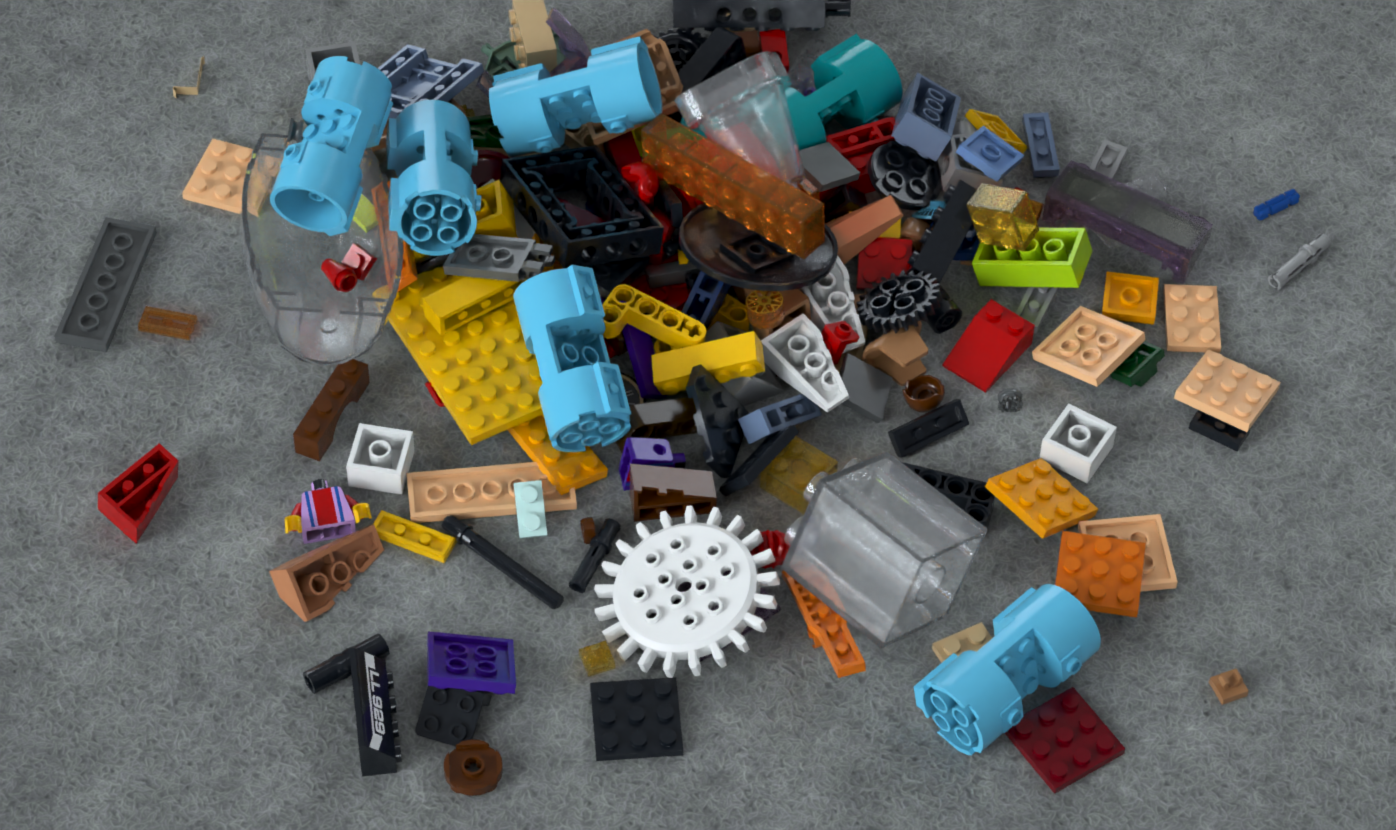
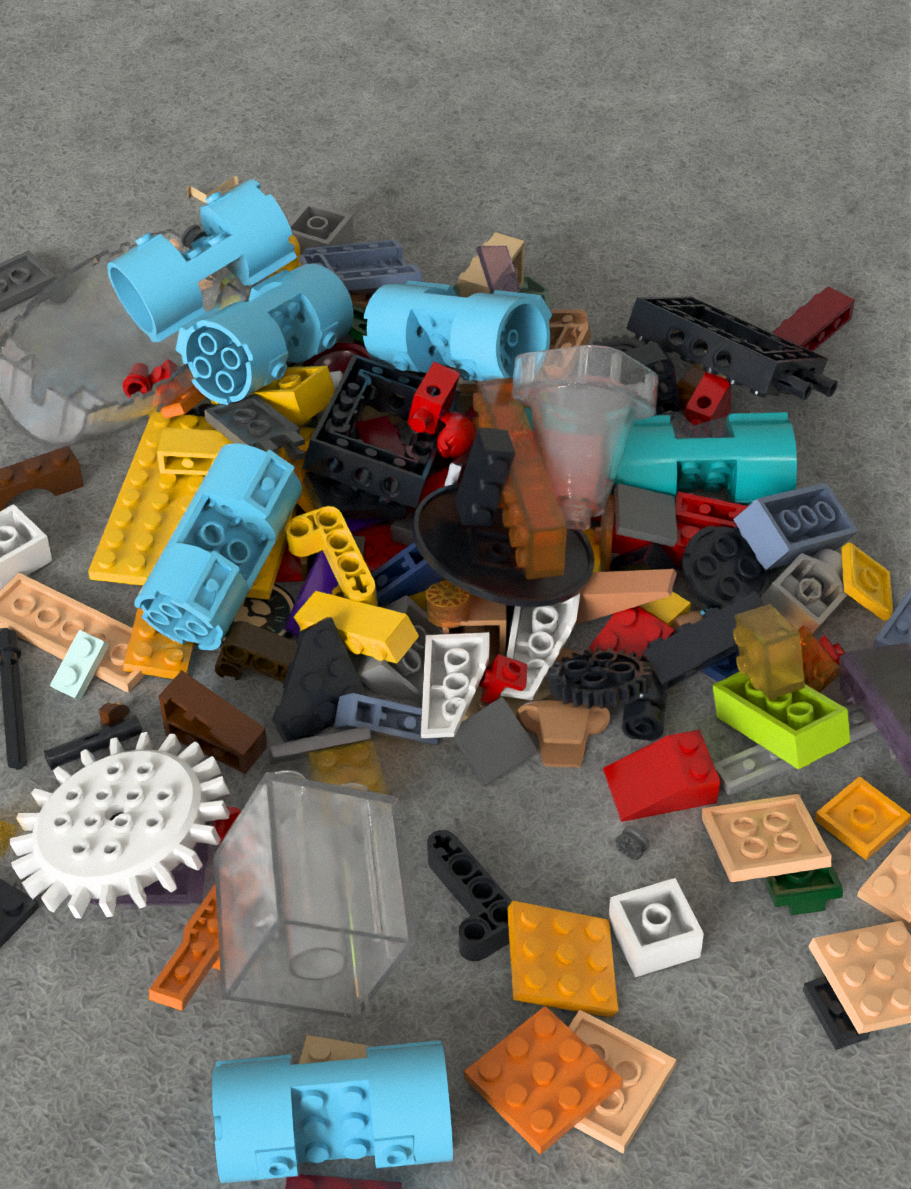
camera: 40 degrees right, 5 degrees down
dark purple torso [618,437,686,491] -> none
black plate [888,399,969,457] -> none
reddish brown hair [902,375,945,412] -> none
medium blue plate [956,126,1024,182] -> none
none -> red torso [408,362,461,434]
none -> black brick [455,427,516,527]

